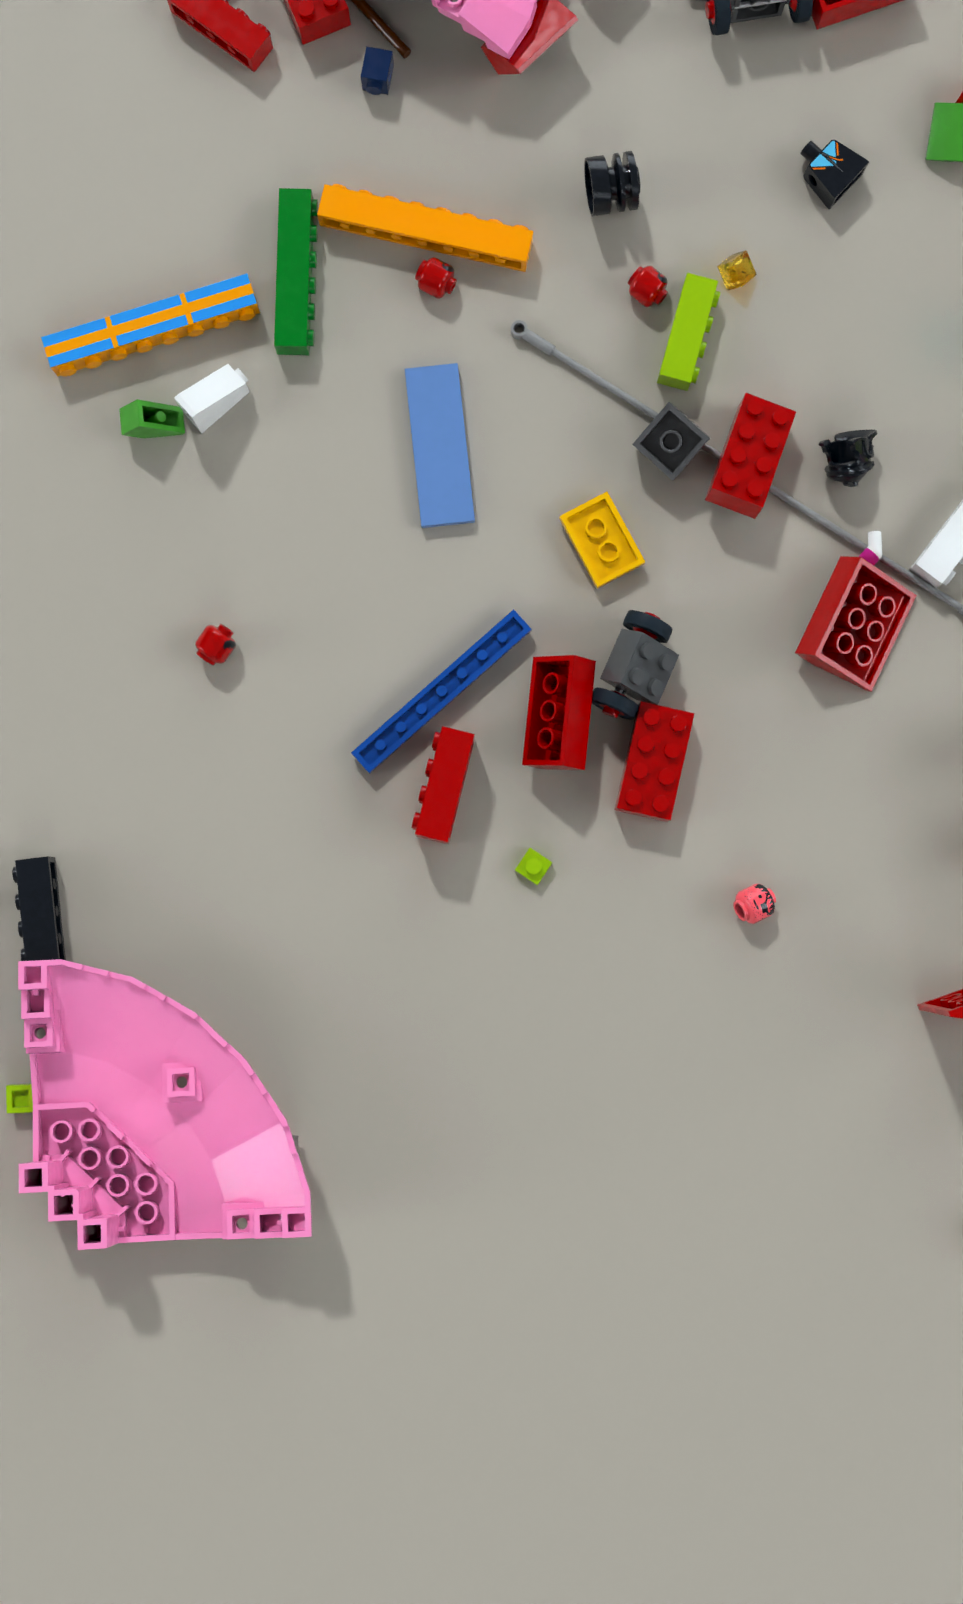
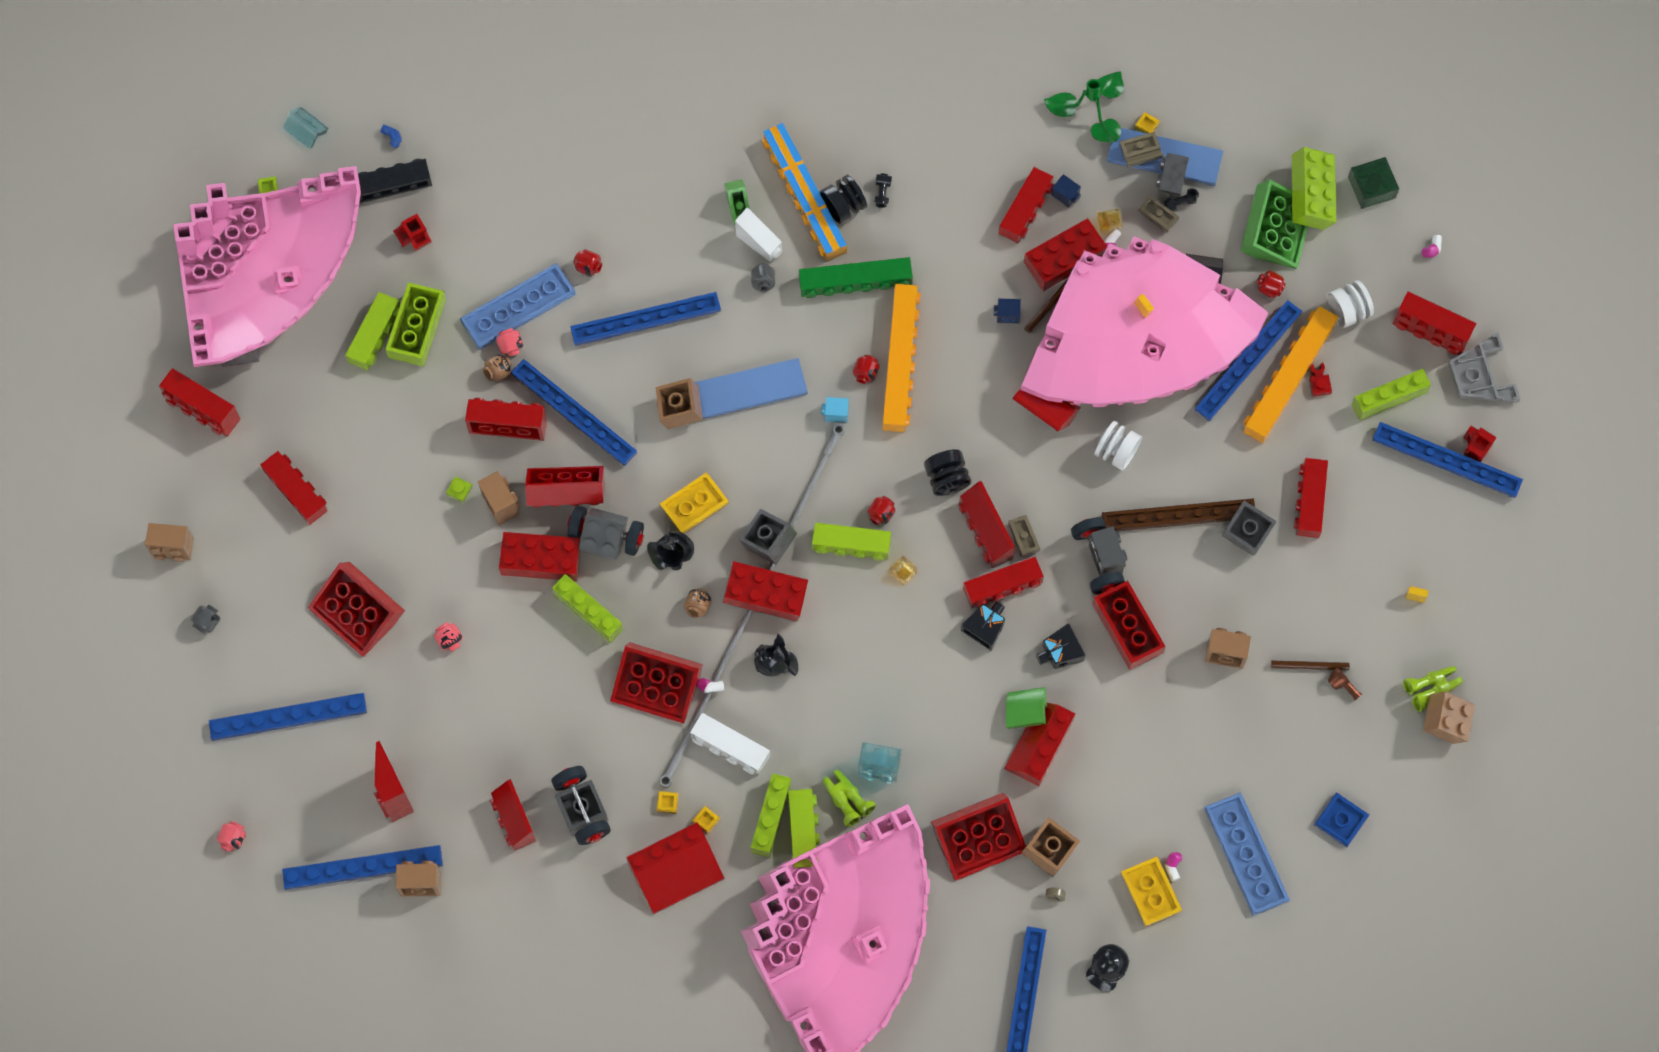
camera: 80 degrees right, 15 degrees down
none -> medium nougat brick [145,523,194,562]
none -> red brick [159,368,240,437]
none -> dark grey head [191,604,220,634]
none -> blue plate [208,693,367,741]
none -> red brick [260,451,328,525]
none -> red slope [308,562,405,657]
none -> lime brick [345,292,400,371]
none -> lime brick [385,282,446,367]
none -> red brick [393,214,432,251]
none -> medium blue tile [460,263,576,350]
none -> medium nougat brick [477,471,520,525]
none -> medium nougat head [483,354,512,382]
none -> coral head [496,328,524,357]
none -> lime brick [552,574,623,644]
none -> blue plate [570,292,721,346]
none -> black helmet [647,531,694,570]
none -> medium nougat brick [655,378,703,429]
none -> medium nougat head [684,588,712,618]
none -> dark grey head [751,264,776,292]
none -> black wheel [820,174,867,224]
none -> medium azure brick [821,397,849,423]
none -> black bar [874,173,892,208]
none -> red slope [958,481,1015,568]
none -> red brick [963,556,1044,609]
none -> dark tan plate [1008,515,1040,557]
none -> black torso [1036,623,1086,669]

